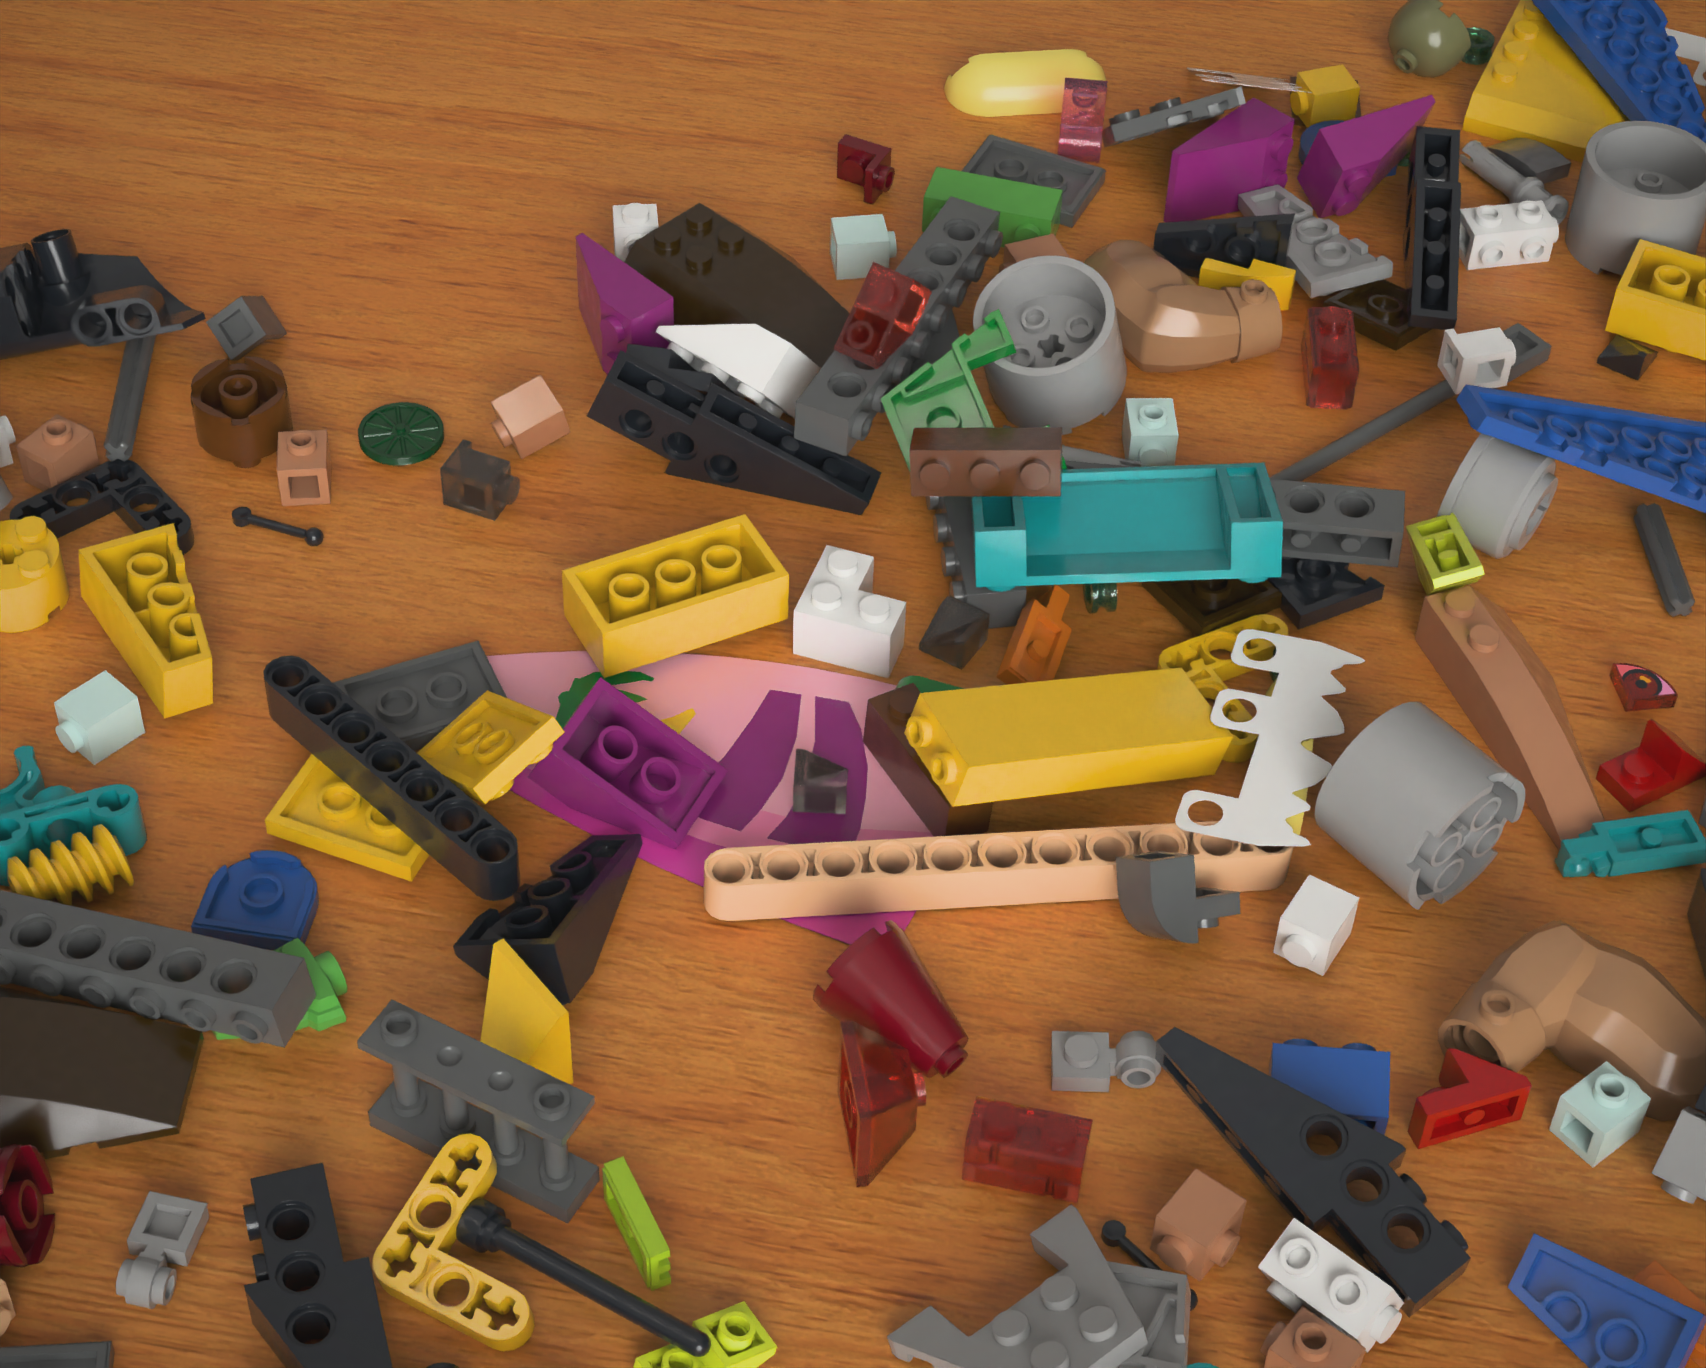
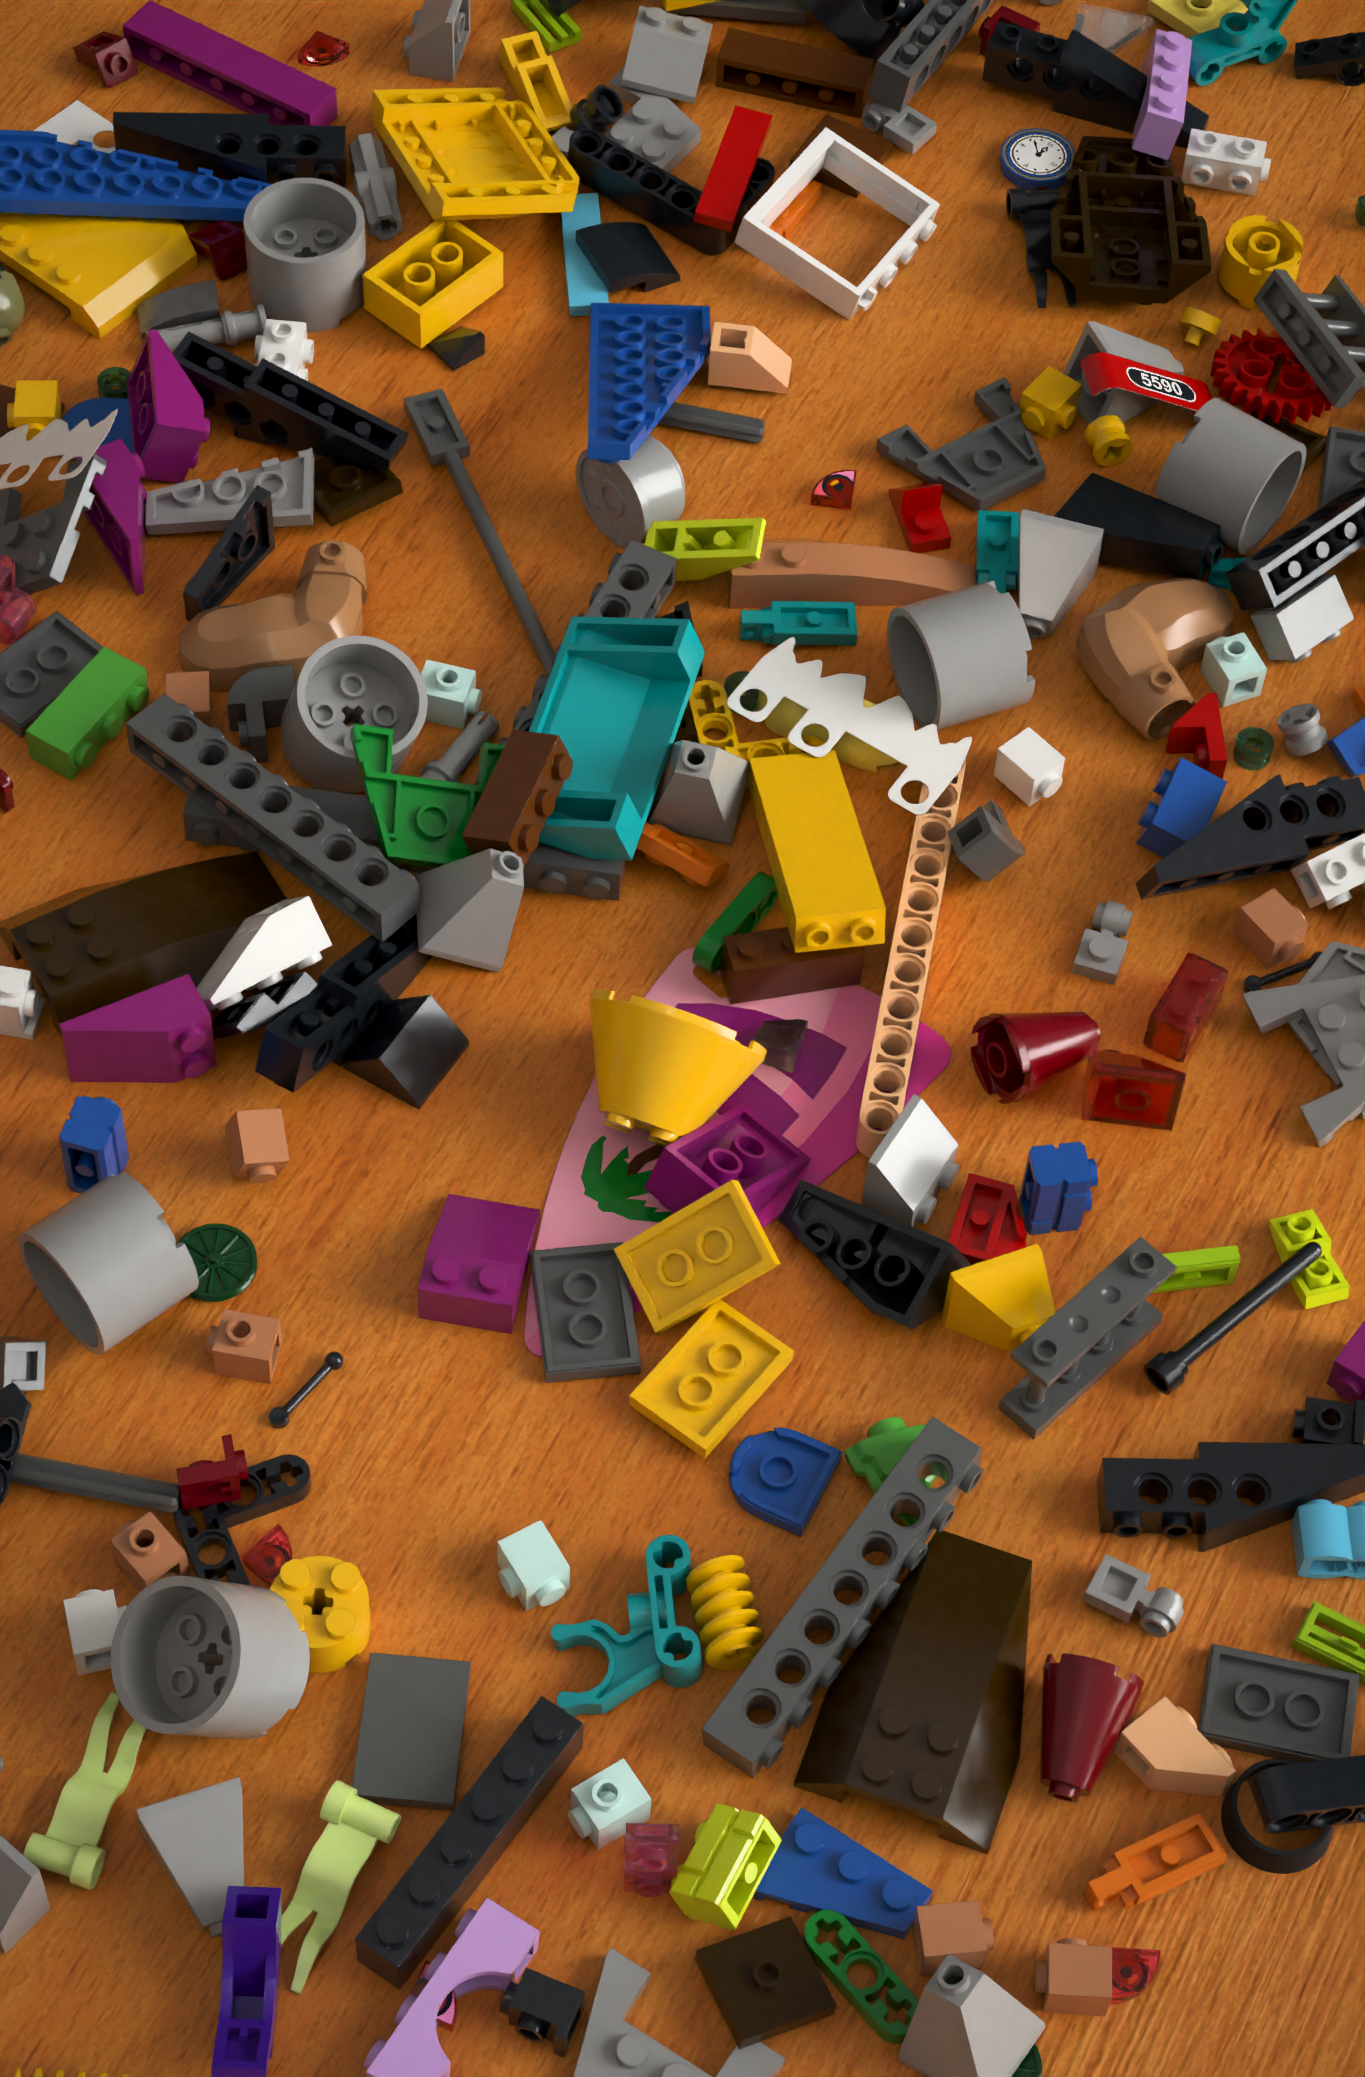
camera: 75 degrees left, 10 degrees up
yellow wedge [78,523,213,719] -> none
reddish brown brick [191,356,293,468] -> none
black beam [263,655,520,901] -> none
yellow beam [372,1134,535,1351] -> none
clear smoke brick [440,439,520,521] -> none
yellow brick [562,514,789,678] -> none
white brick [793,545,906,678] -> none
light aqua brick [830,214,897,280] -> none
clear red slope [834,262,932,369] -> none
clear smoke slope [919,596,990,670] -> none
yellow slope [1198,258,1296,311] -> none
clear red brick [1301,306,1359,410] -> none
white brick [1437,327,1516,394] -> none
none -> light grey brick [18,1172,199,1355]
none -> blue brick [59,1095,129,1193]
none -> dark red bracket [176,1434,249,1510]
none -> clear red tile [242,1524,293,1587]
none -> black slope [343,995,469,1109]
none -> light grey slope [416,849,524,972]
none -> magenta slope [417,1194,540,1334]
none -> yellow cone [589,989,767,1147]
none -> light grey slope [647,740,750,846]
none -> teal hinge [739,601,858,645]
none -> light grey slope [862,1094,960,1228]
none -> red wing [948,1173,1027,1265]
none -> light grey slope [1017,509,1104,639]
none -> blue brick [1019,1142,1098,1235]
none -> clear green bush [1232,727,1274,770]
none -> light grey wheel [1277,703,1329,756]

